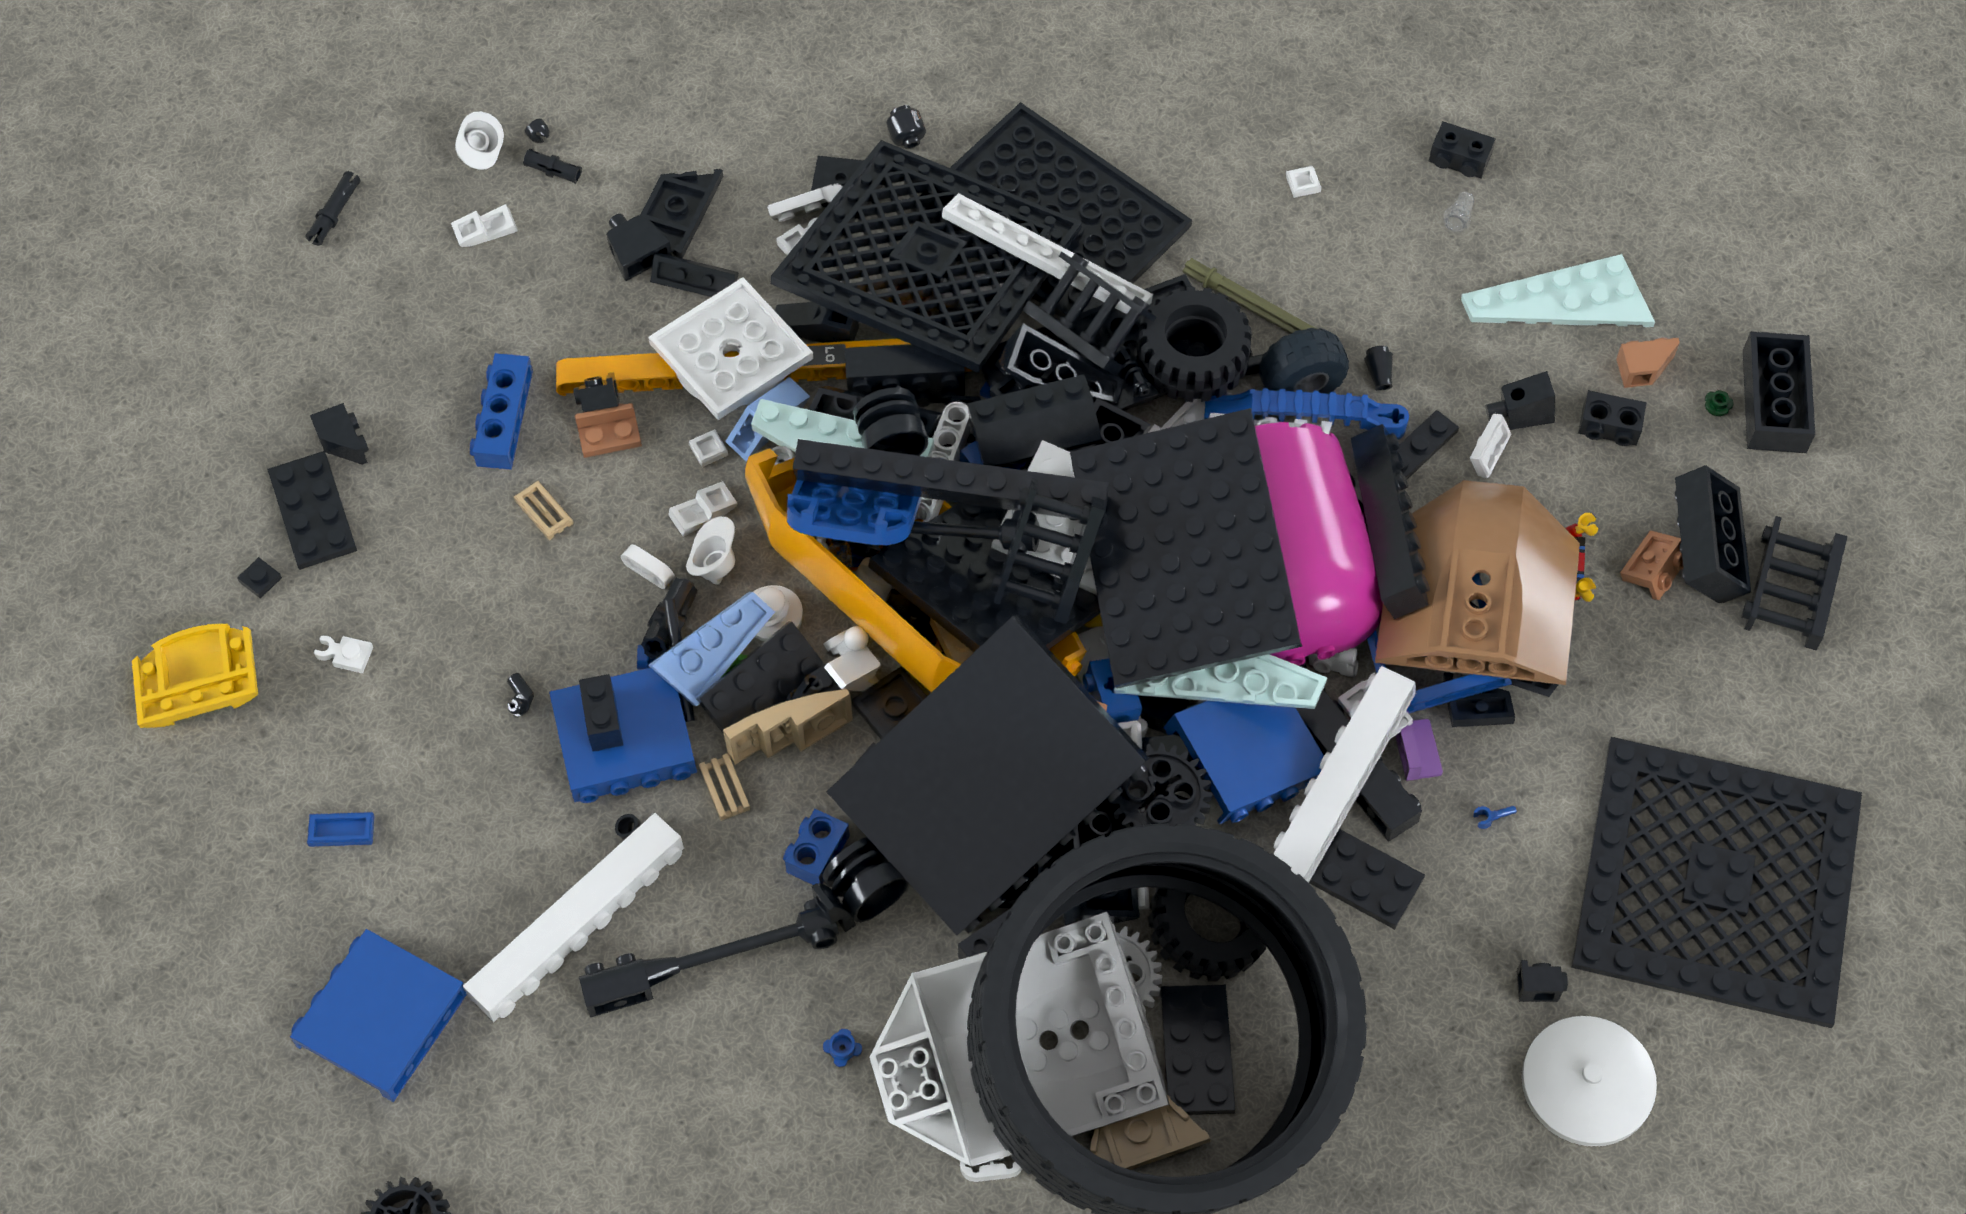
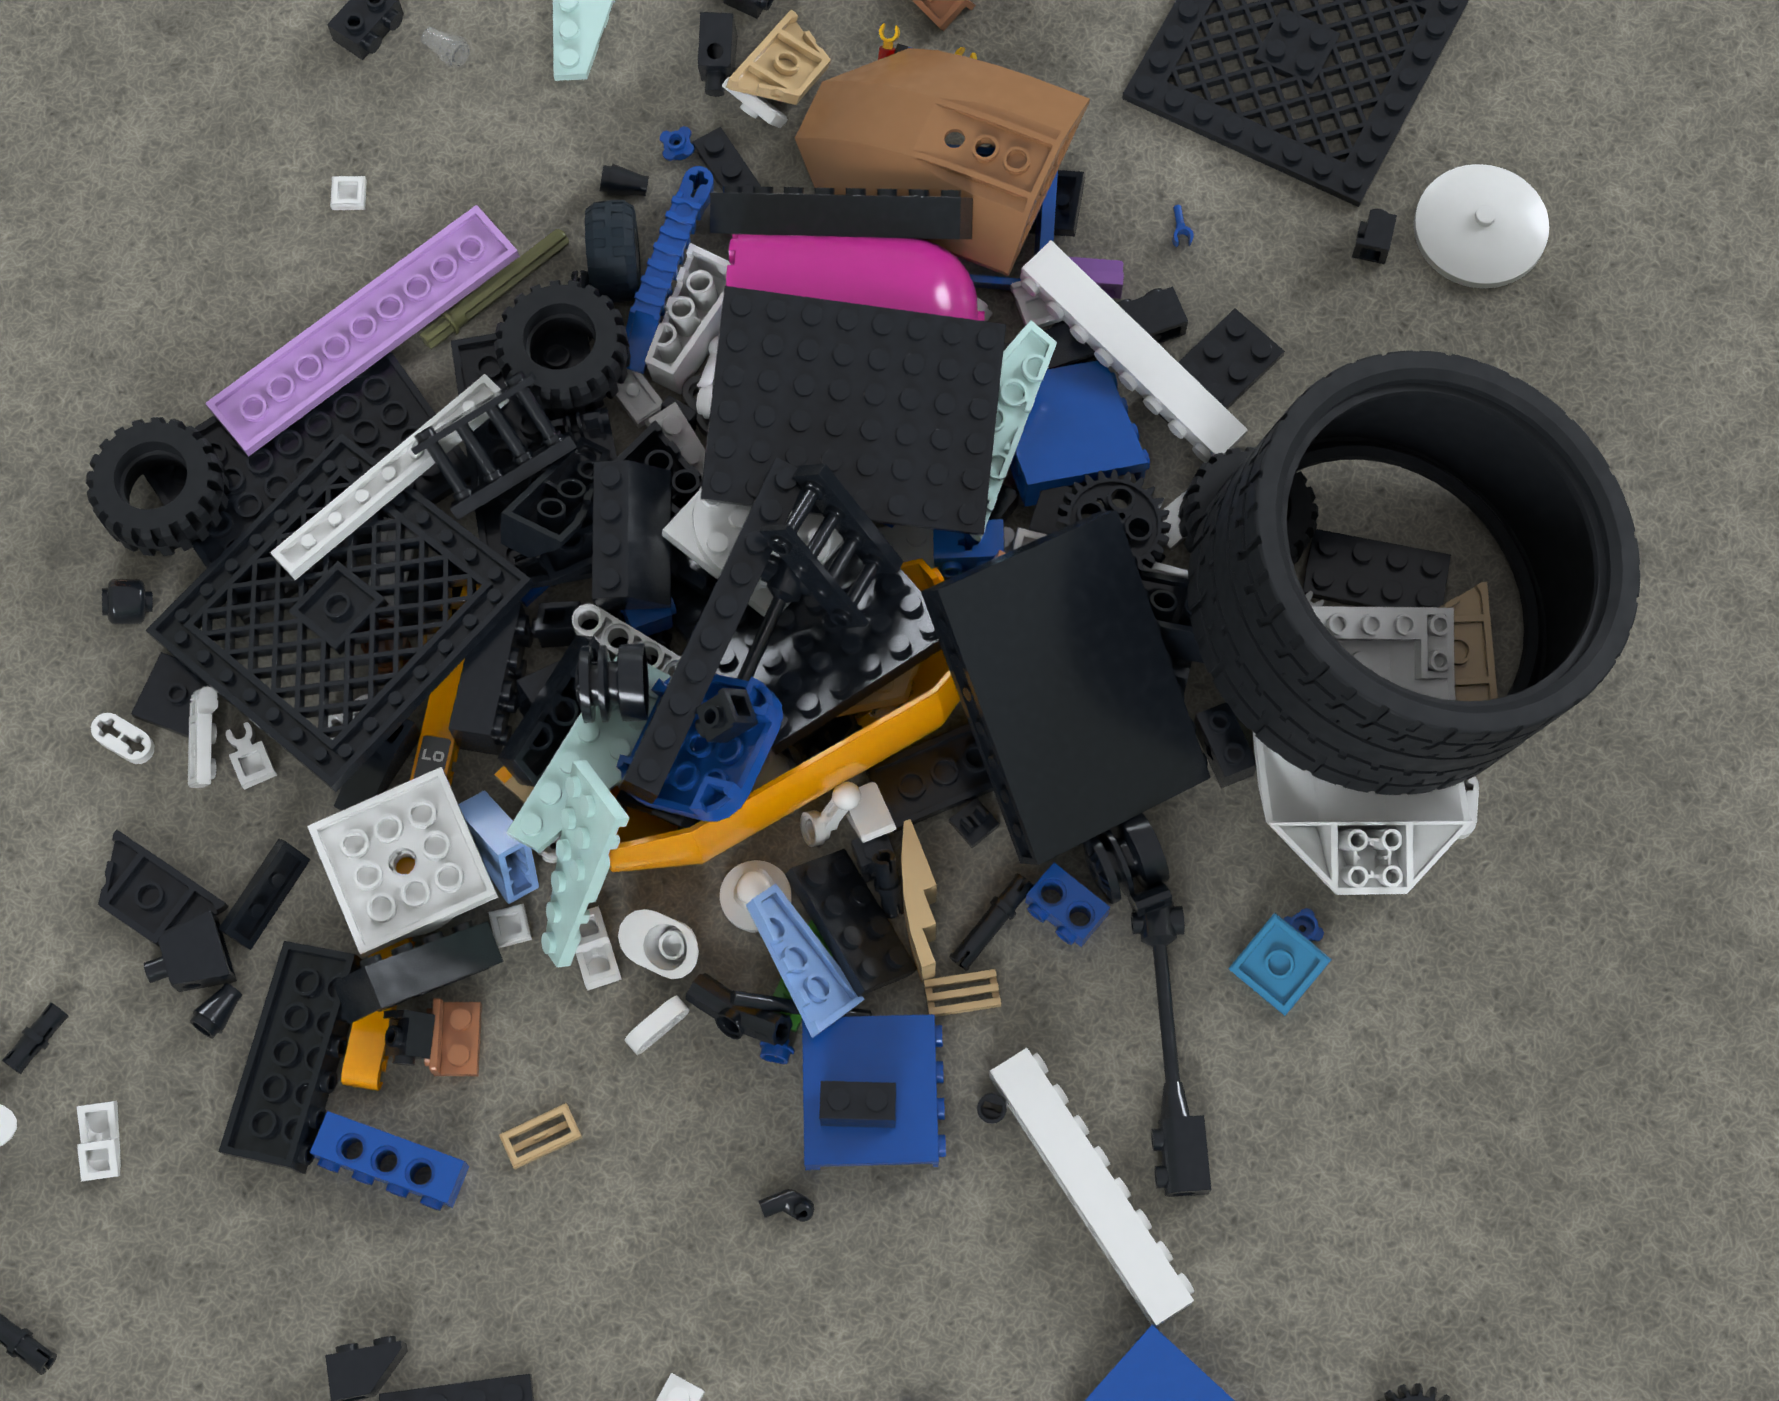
camera: 75 degrees left, 10 degrees up
none -> black tyre [86,417,229,556]
none -> white beam [91,713,155,764]
none -> black cone [190,983,242,1039]
none -> lavender plate [205,205,519,457]
none -> black bracket [218,941,363,1174]
none -> black wedge [333,920,504,1024]
none -> light aqua wing [541,760,630,967]
none -> blue plate [660,126,695,161]
none -> black brick [695,688,759,743]
none -> tan wing [726,10,831,105]
none -> black pin [949,873,1034,971]
none -> dark azure plate [1228,913,1332,1016]

